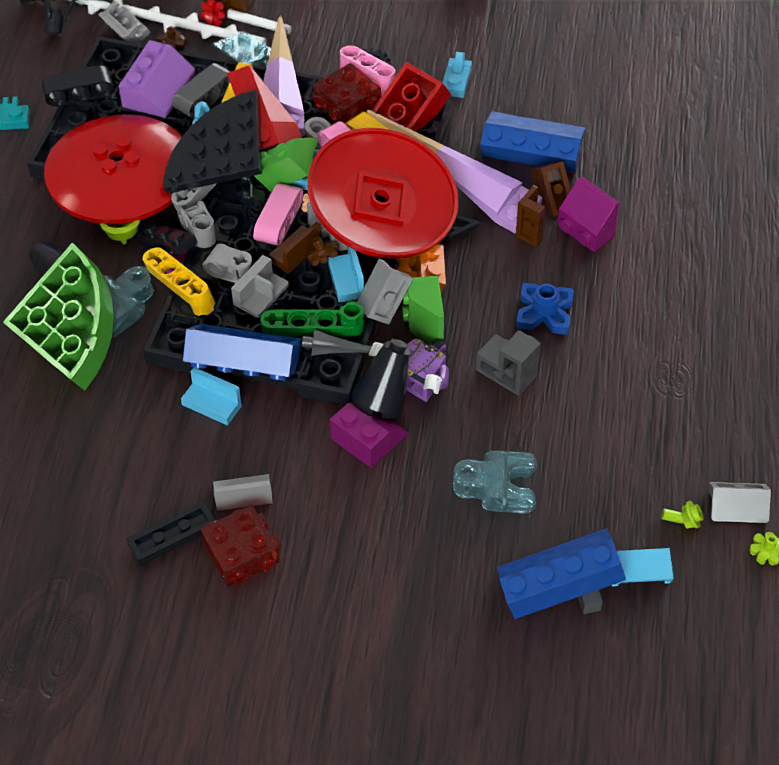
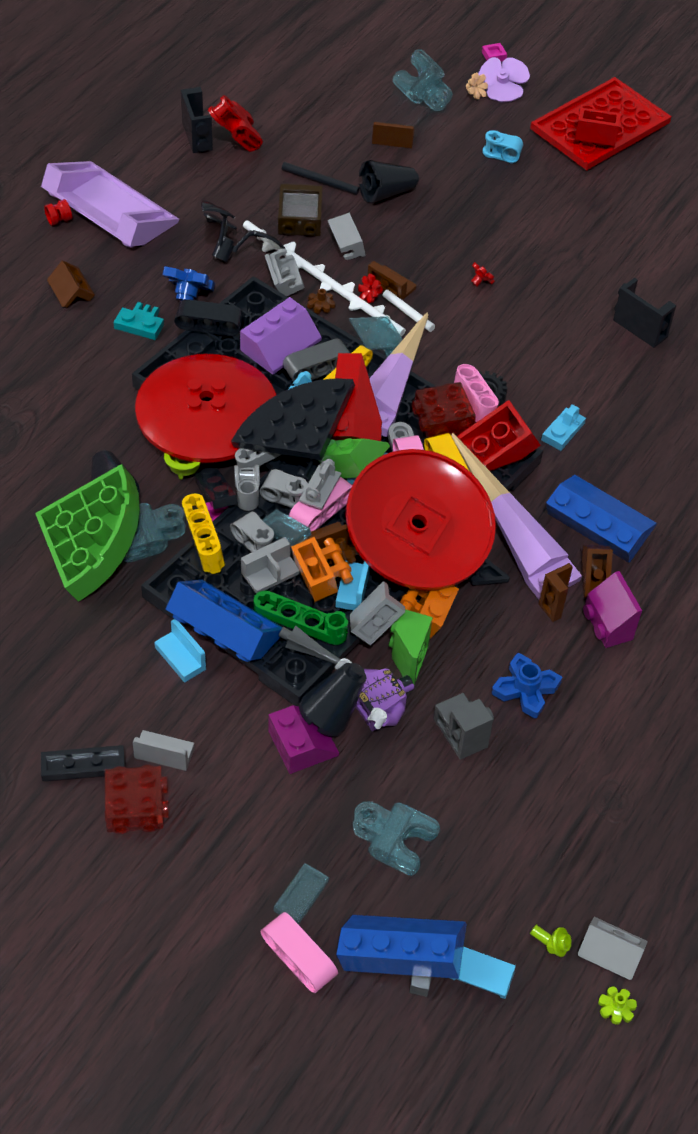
camera: 20 degrees right, 0 degrees up
none -> blue plant [163,266,215,301]
none -> light grey piece [260,469,308,508]
none -> bright pink beam [260,912,338,993]
none -> clear light blue tile [262,509,311,547]
none -> clear light blue tile [274,863,329,925]
none -> orange brick [291,537,353,602]
none -> light grey hinge [299,459,341,509]

